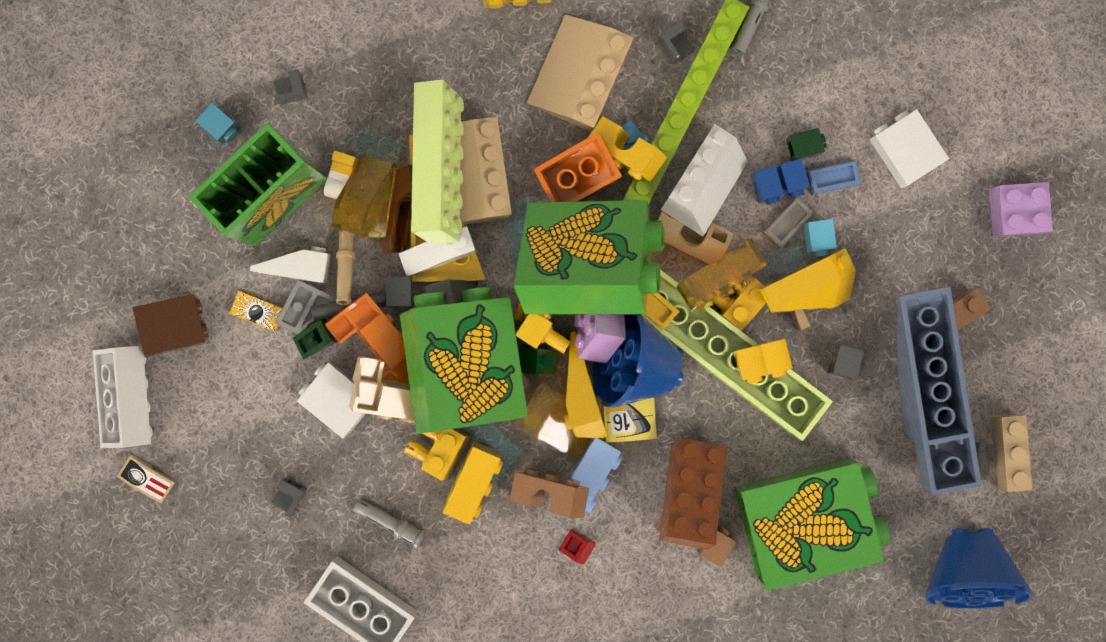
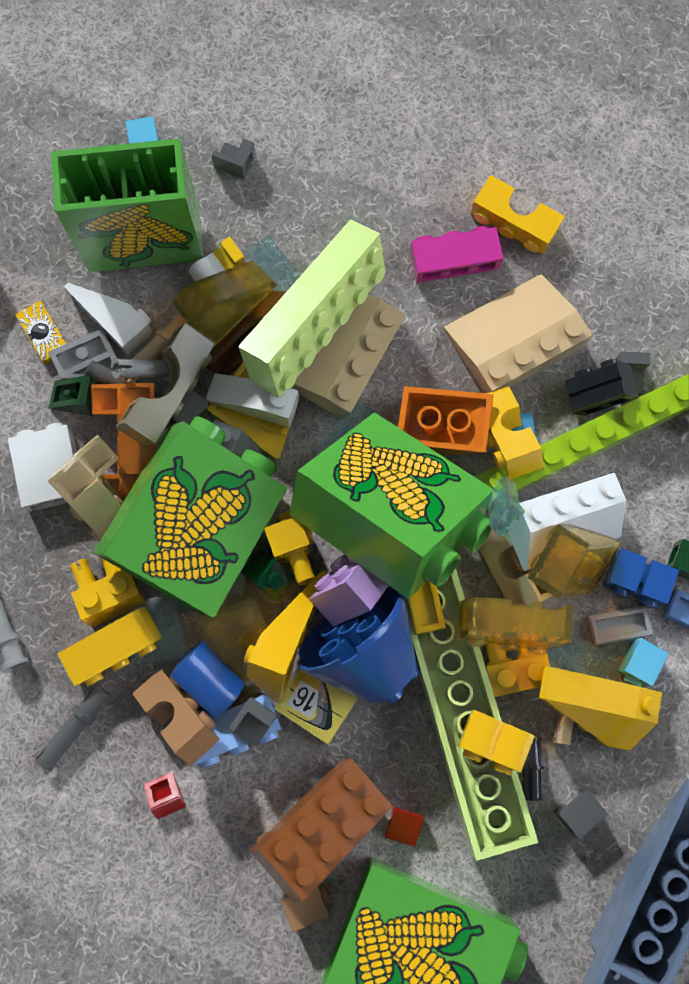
camera: 35 degrees right, 10 degrees down
none -> dark grey pin [35,684,111,771]
none -> light grey pin [111,358,200,382]
none -> dark tan arch [116,323,214,447]
none -> blue brick [171,640,245,720]
none -> dark grey panel [228,697,278,746]
none -> red slope [385,806,425,847]
none -> dark pink brick [410,226,503,283]
none -> clear light blue plate [488,476,525,536]
none -> black axle [522,737,545,801]
none -> clear yellow slope [528,524,622,599]
none -> black brick [565,359,638,416]

